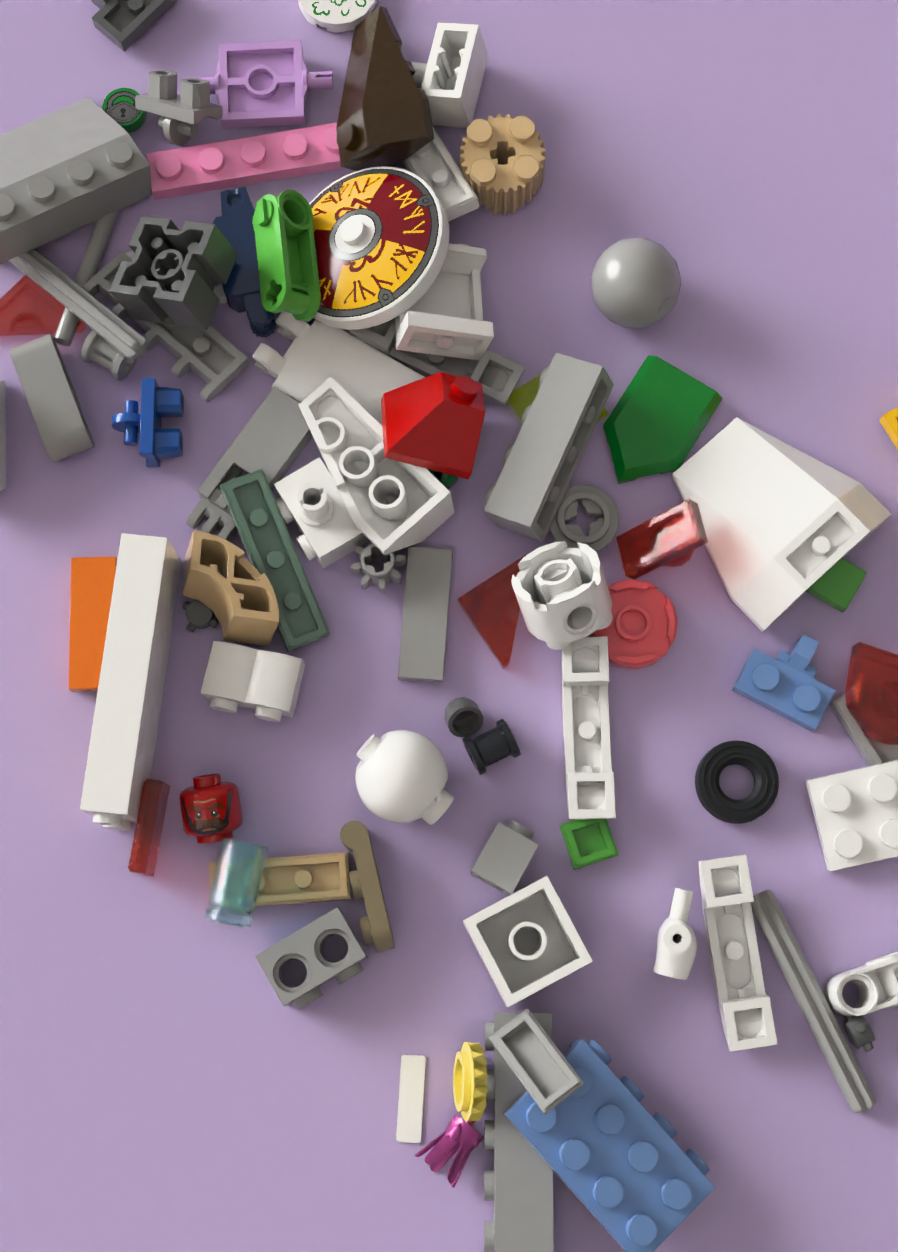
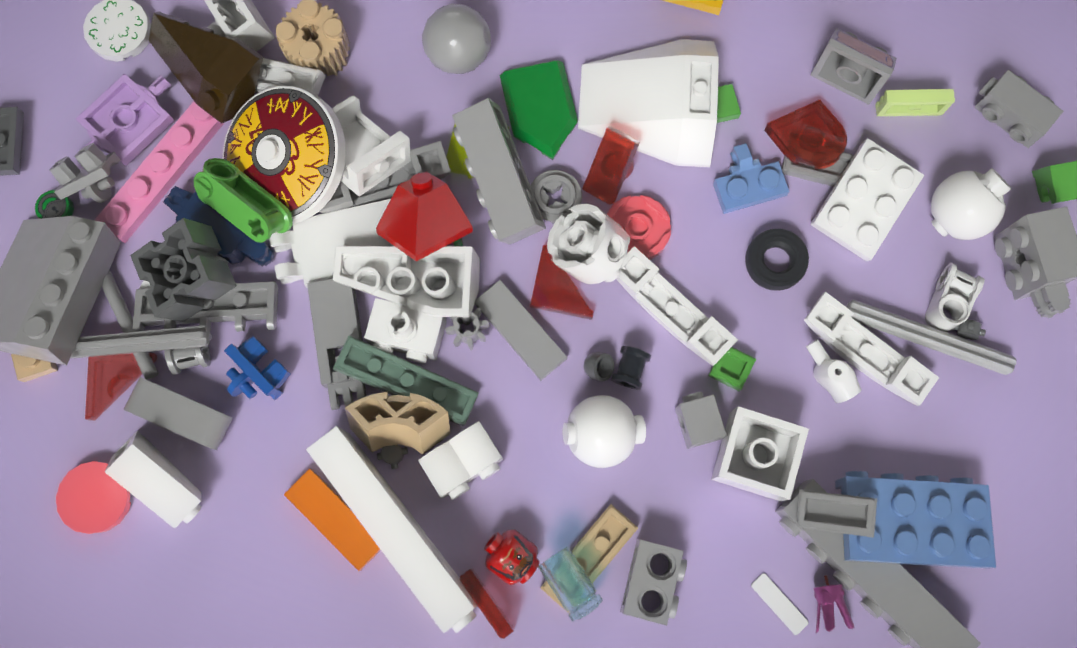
camera: 45 degrees left, 0 degrees up
dark tan plate [340,821,395,952] -> none
light yellow gear [453,1042,489,1121] -> none

